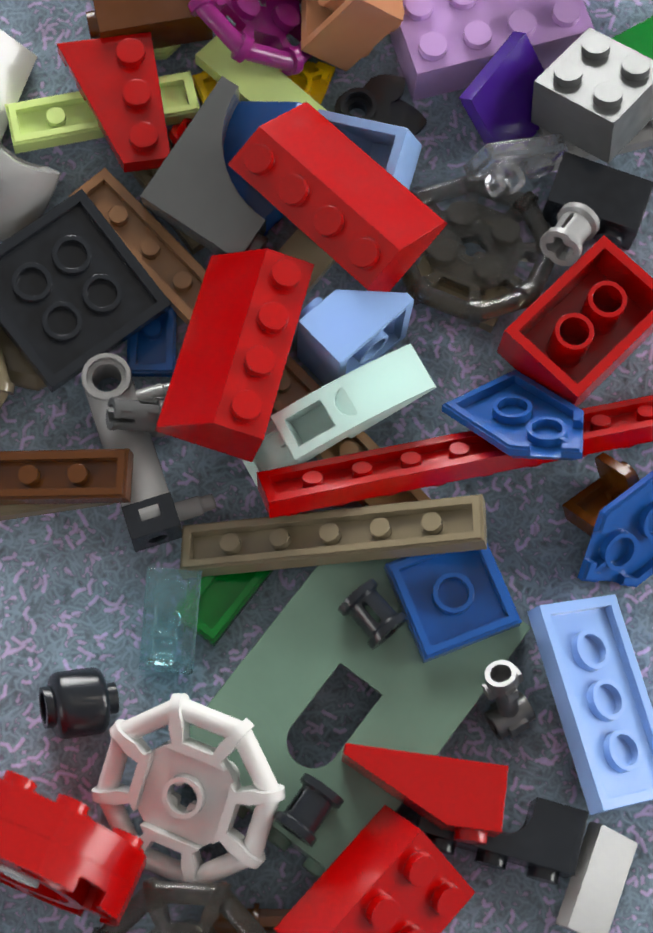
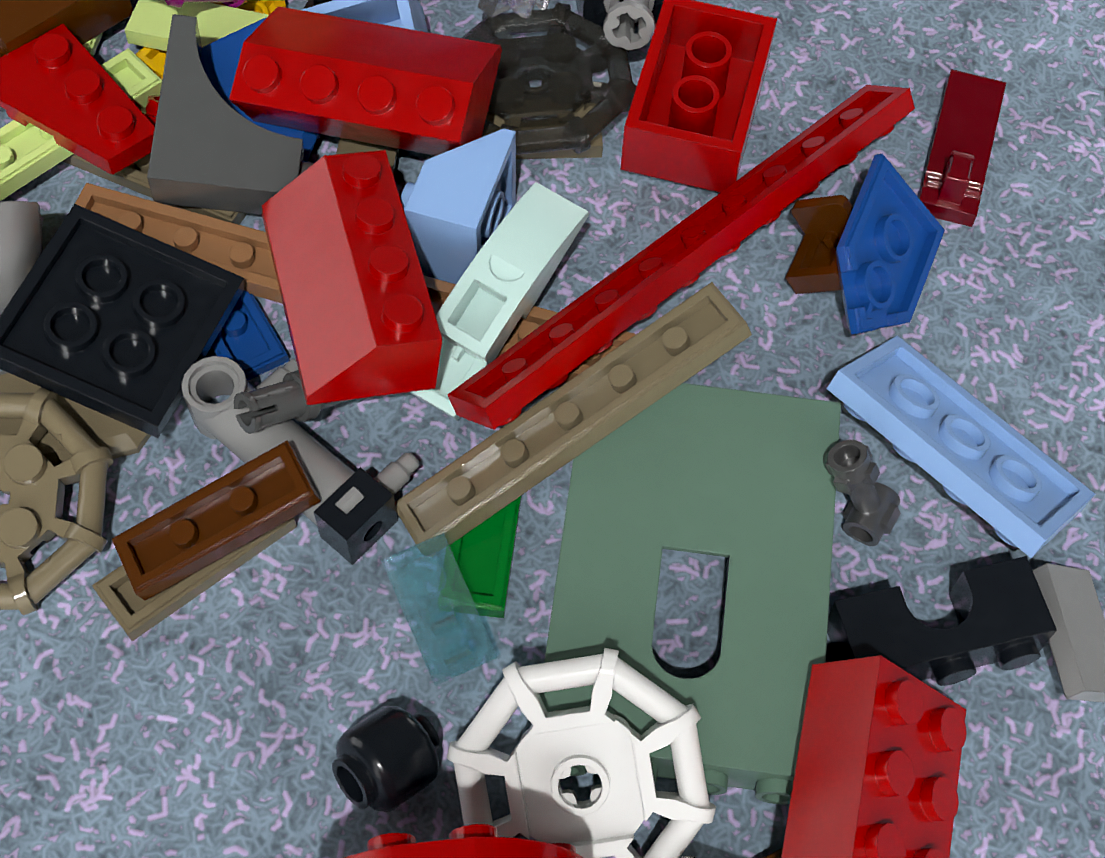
camera: 25 degrees left, 10 degrees down
black bush [273,773,344,847] -> none
black bush [338,579,408,649] -> none
red slope [342,743,509,845] -> none
blue tile [384,543,522,663] -> none
blue tile [442,370,584,461] -> none

